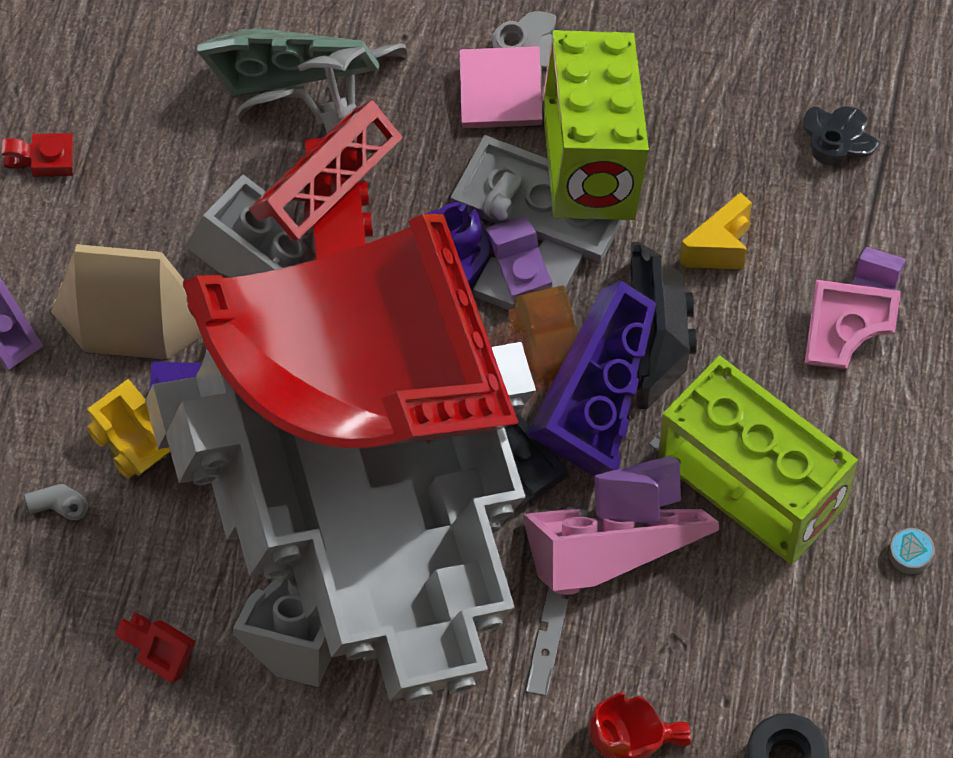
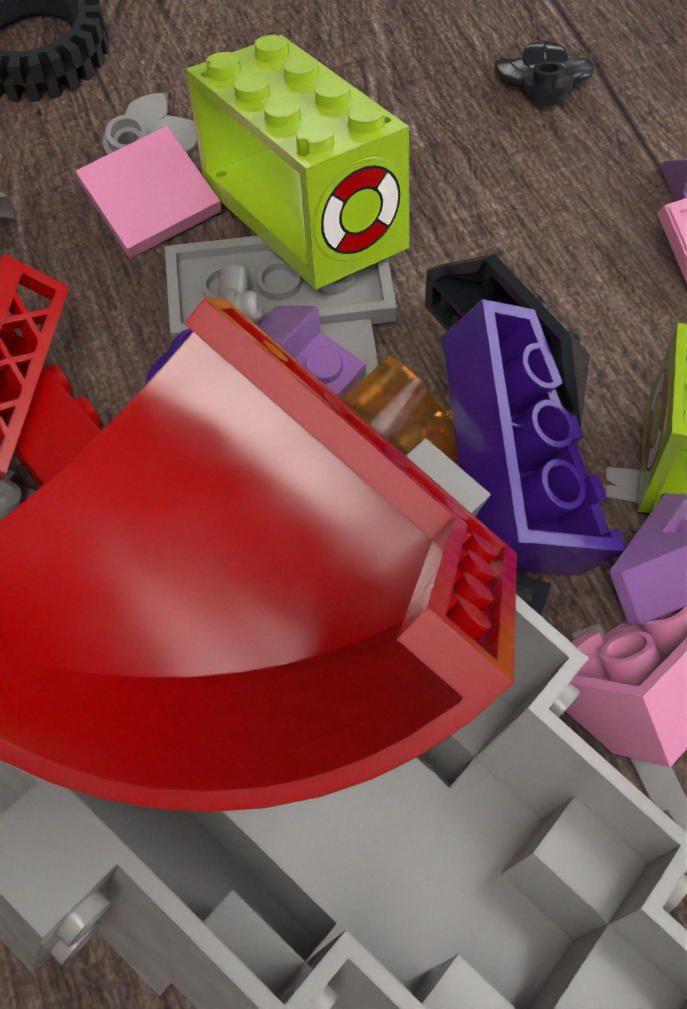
camera: 30 degrees left, 0 degrees up
yellow slope [680,192,752,269] -> none

